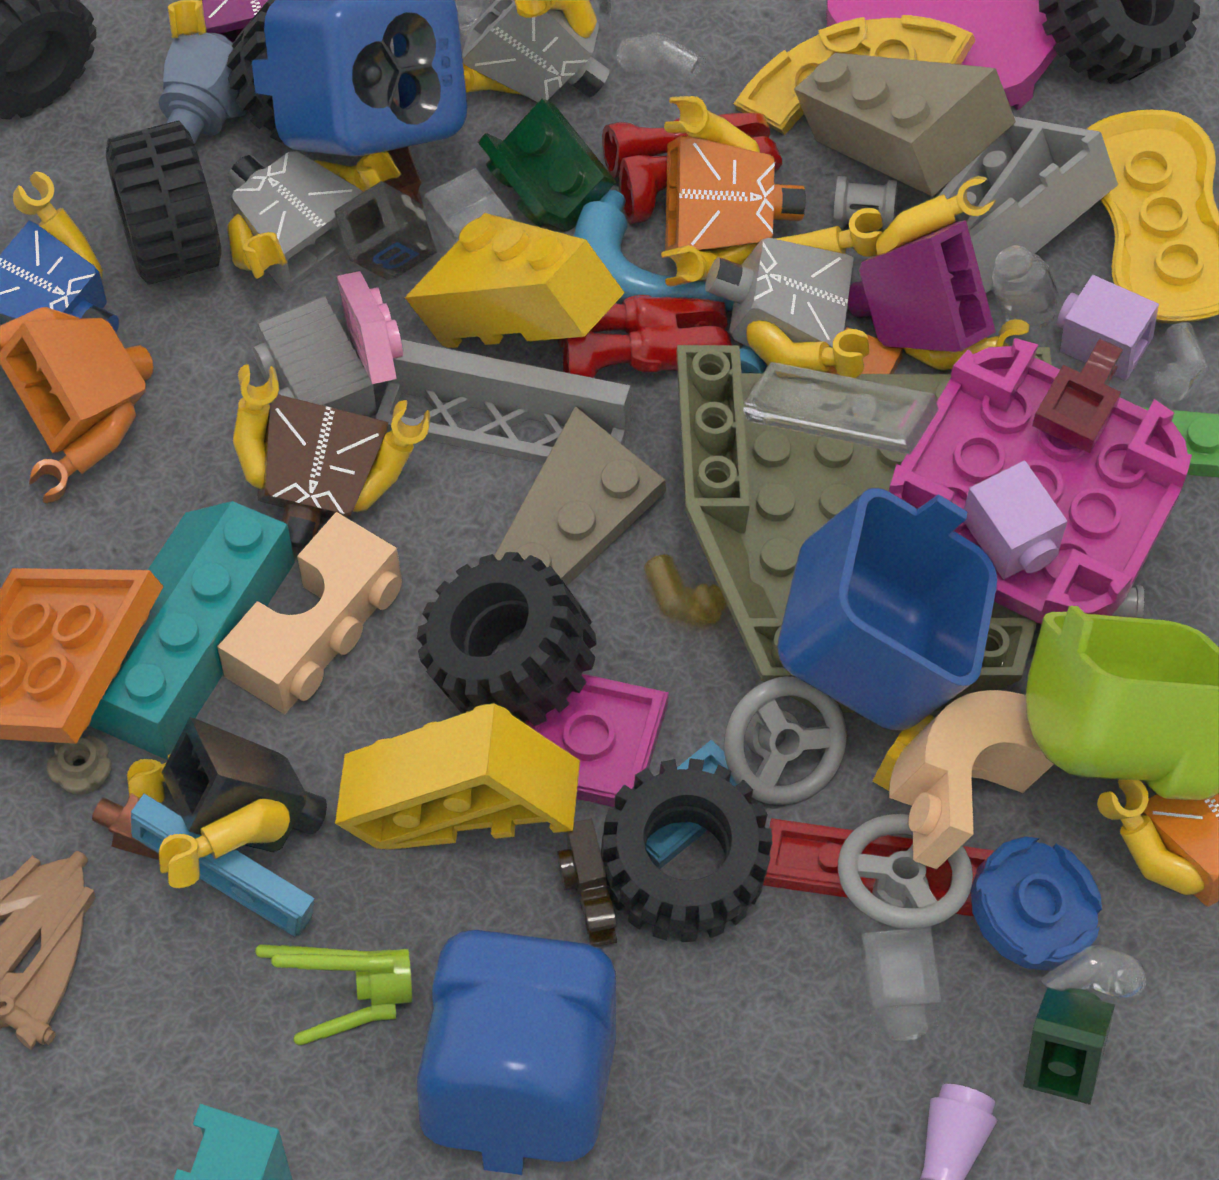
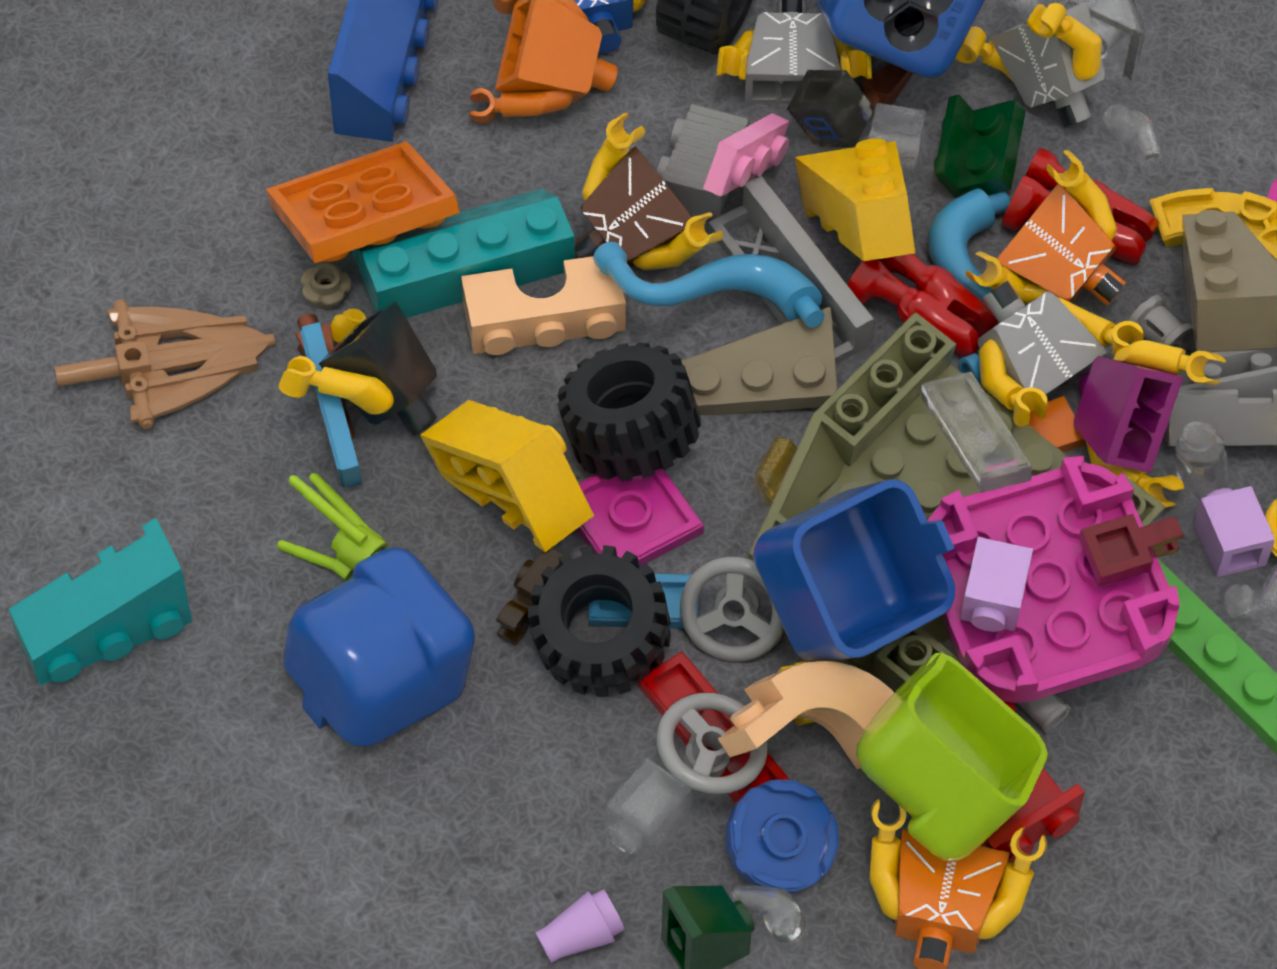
camera: 40 degrees right, 0 degrees up
none -> dark azure animal [593,242,824,328]

